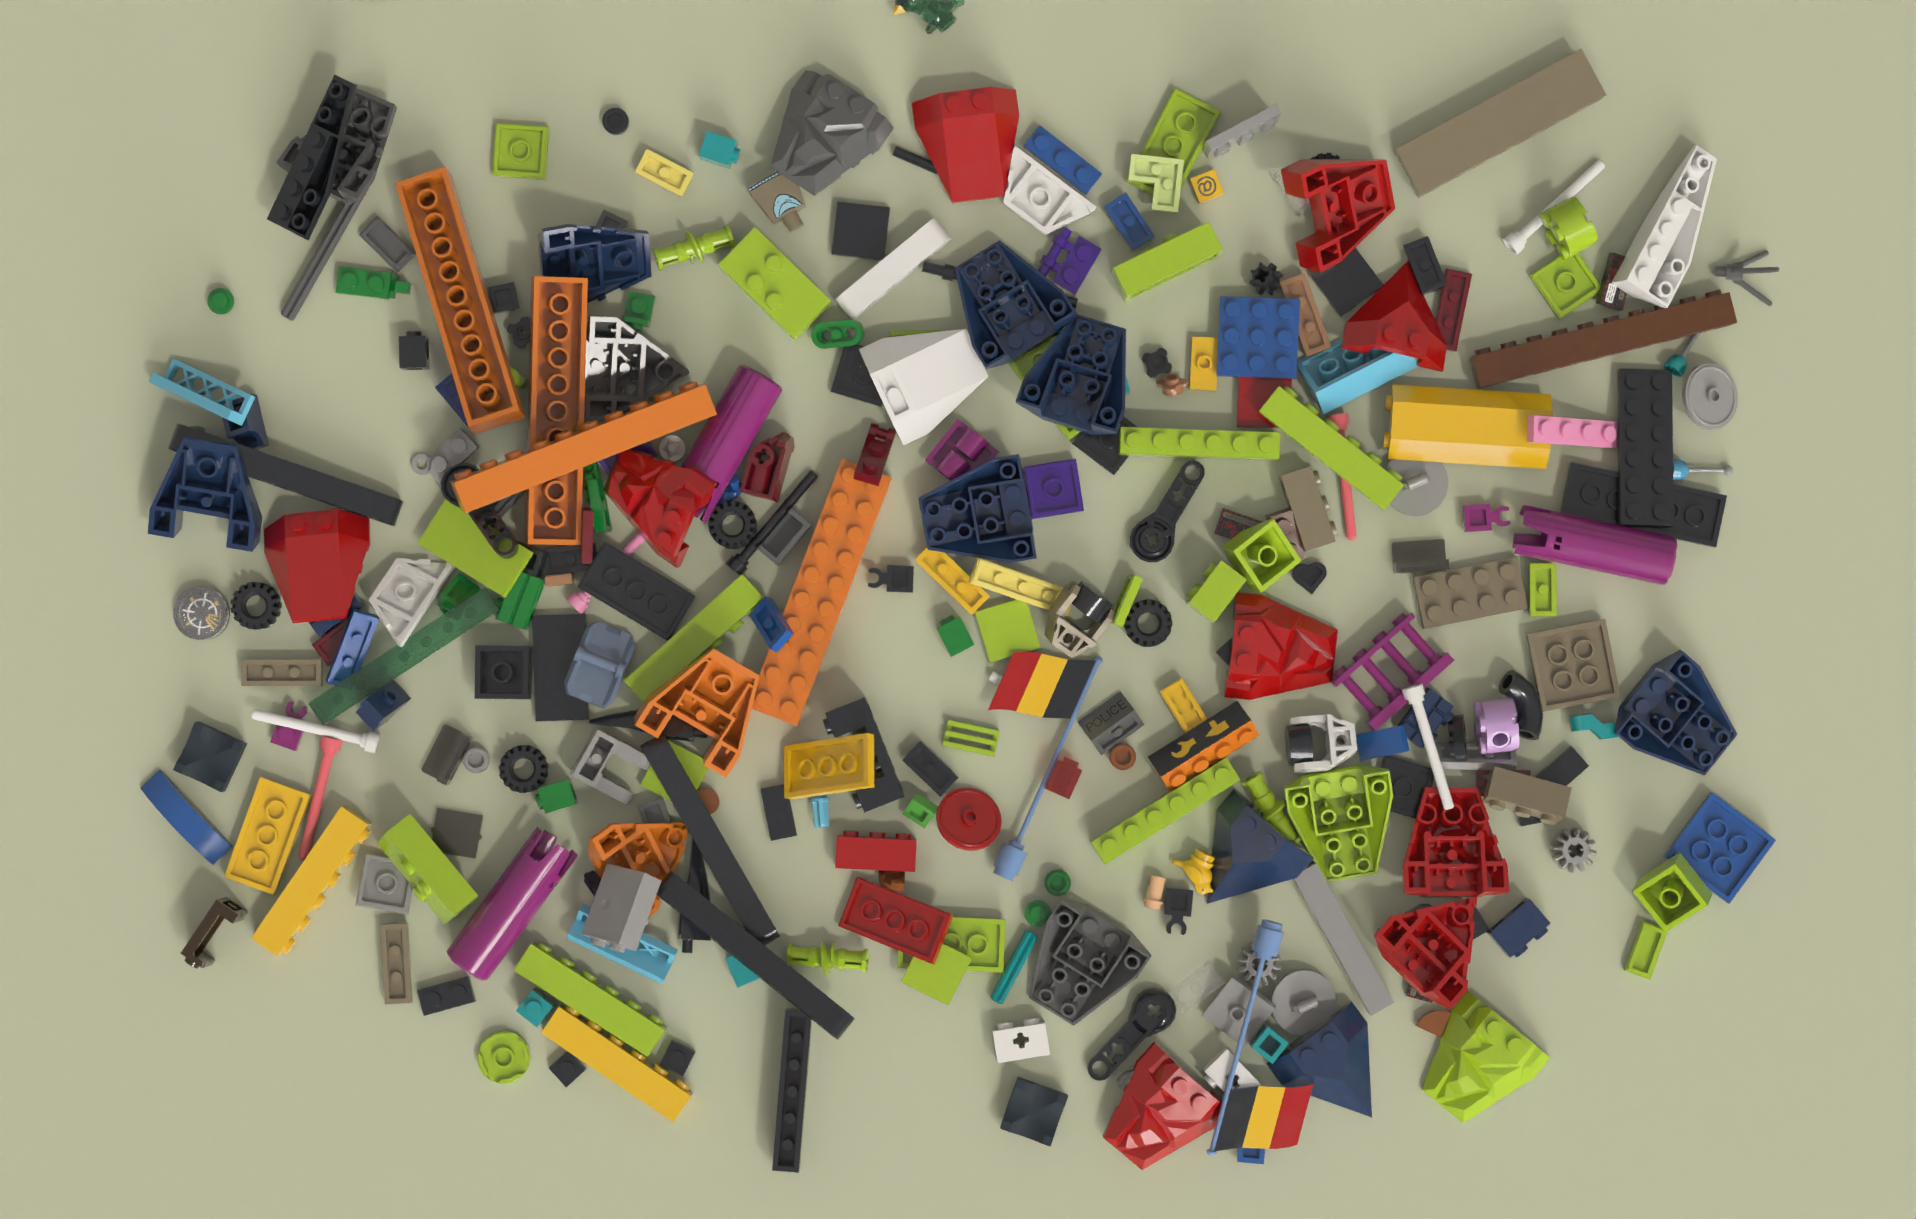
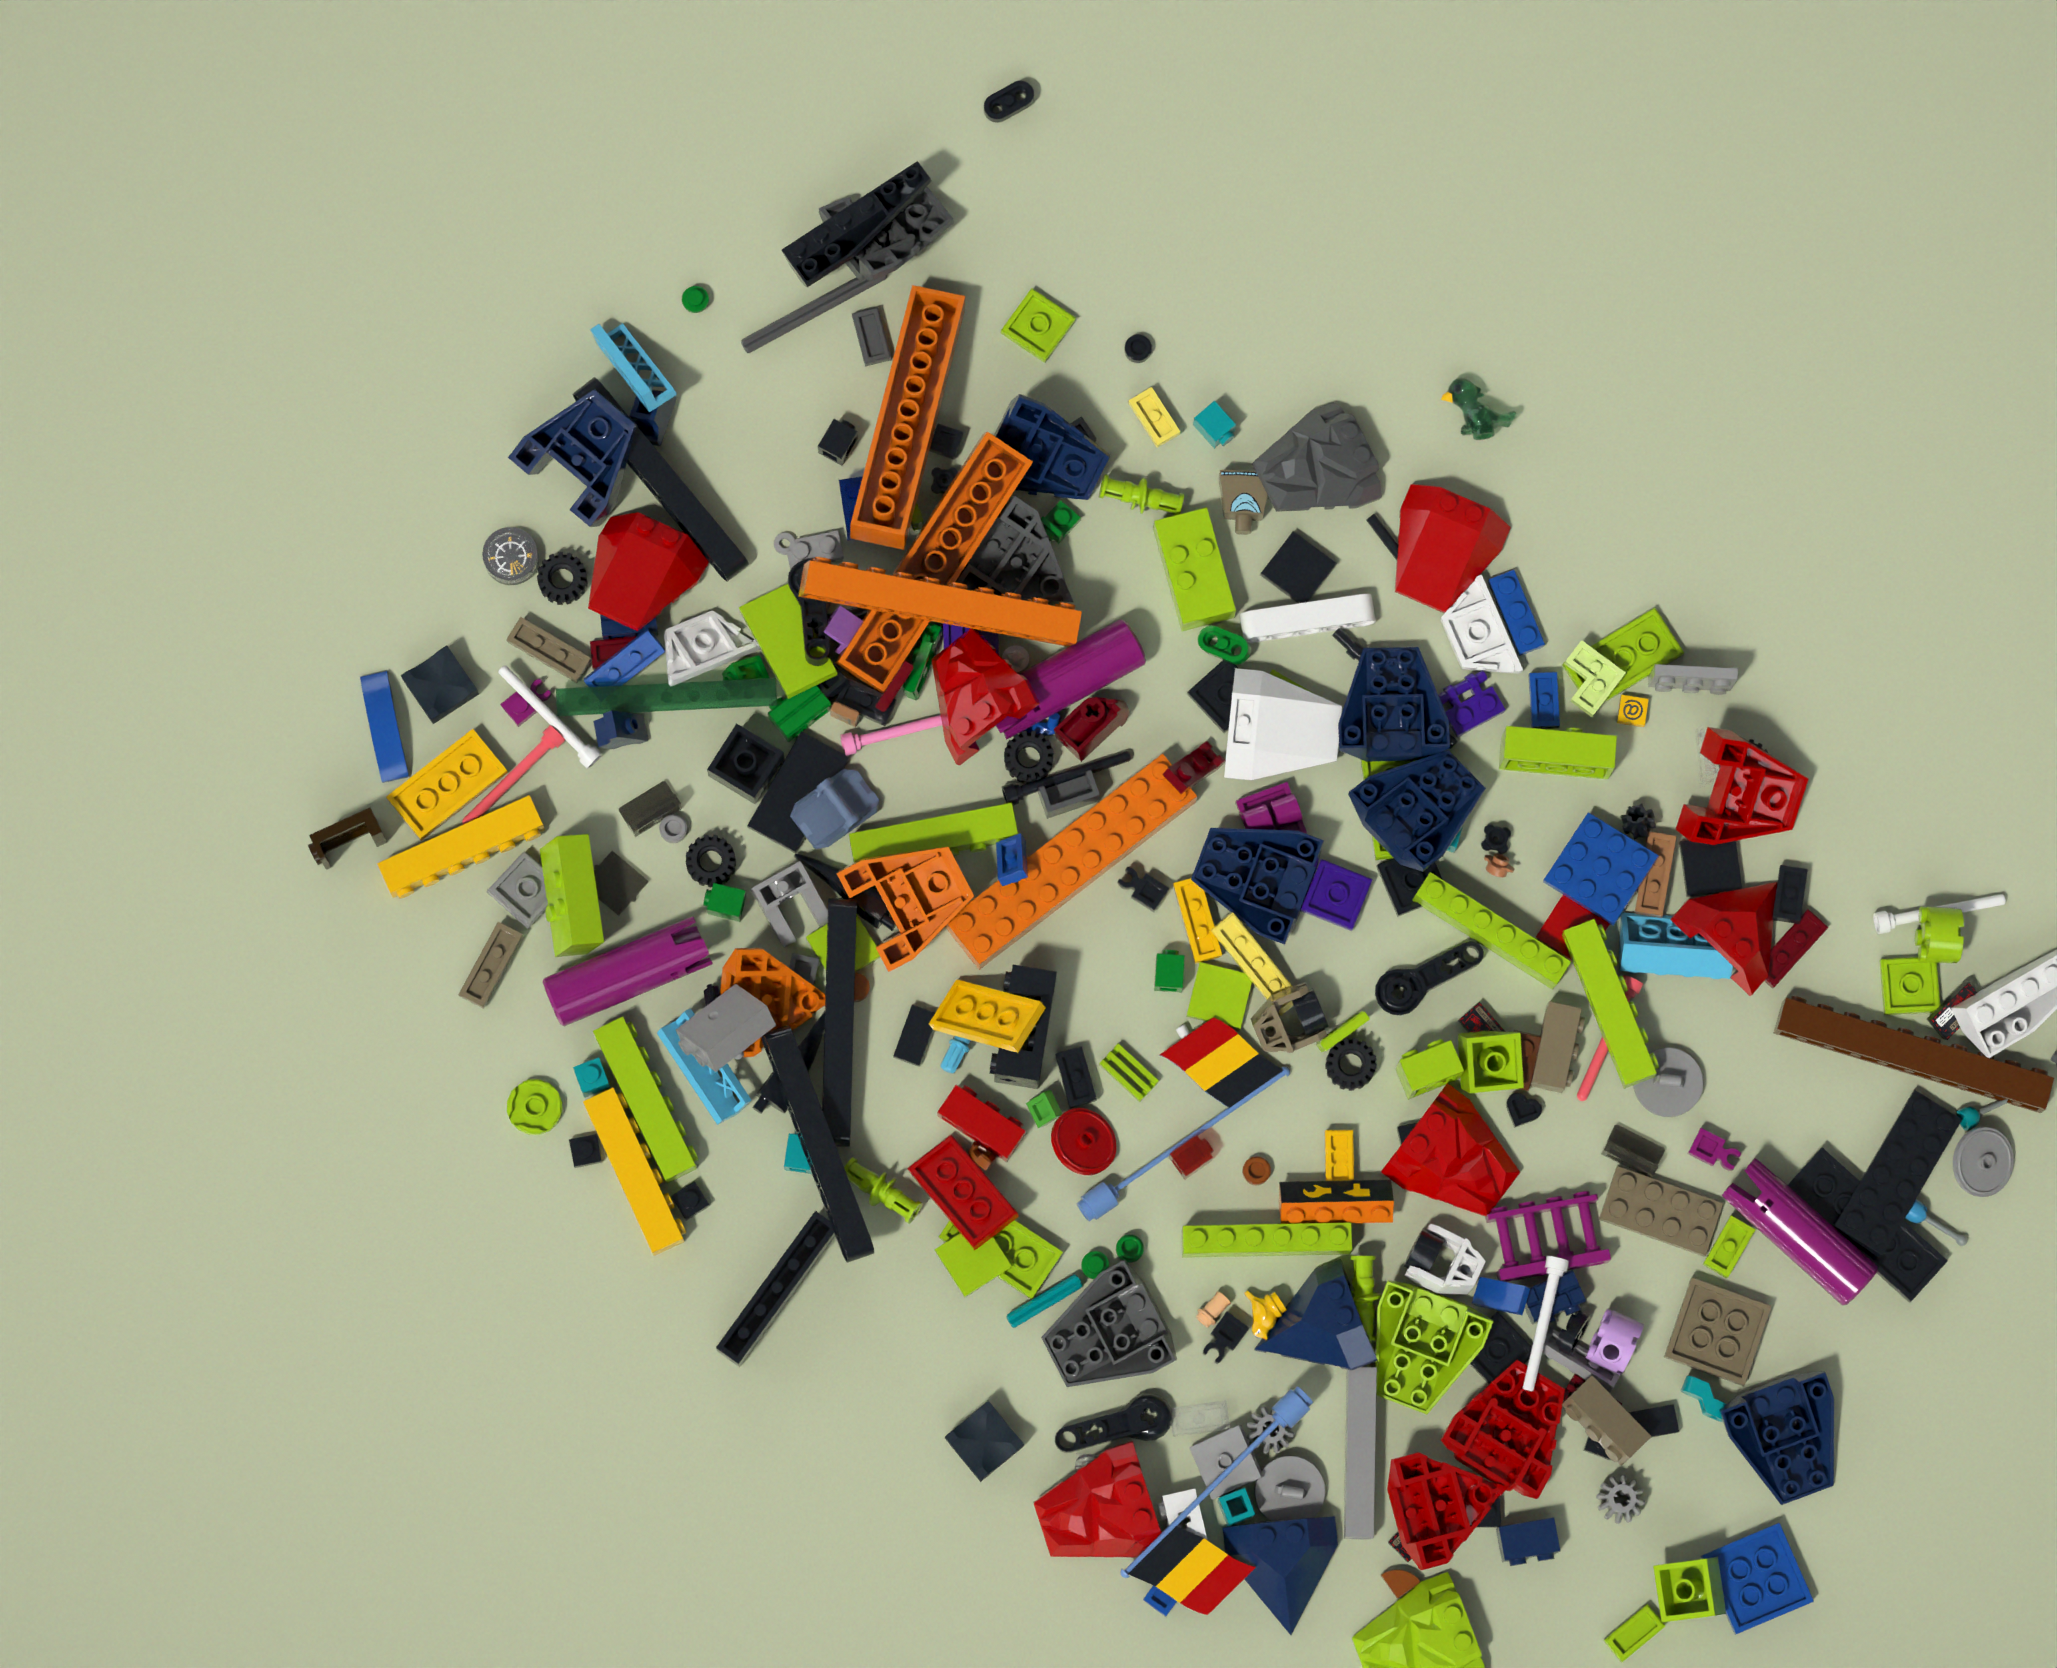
camera: 30 degrees right, 10 degrees down
green hinge [335,266,411,300] -> none
black plate [417,976,476,1016] -> none
black tile [577,541,696,641] -> none
white brick [992,1017,1050,1063] -> none
dark grey panel [1078,691,1144,756] -> none
yellow plate [1189,337,1218,391] -> none
yellow panel [1383,384,1553,469] -> none
dark tan tile [1394,49,1606,198] -> none
black cylinder [1499,670,1543,740] -> none
bright pink plate [1527,415,1618,448] -> none
none -> medium lavender panel [824,605,862,654]

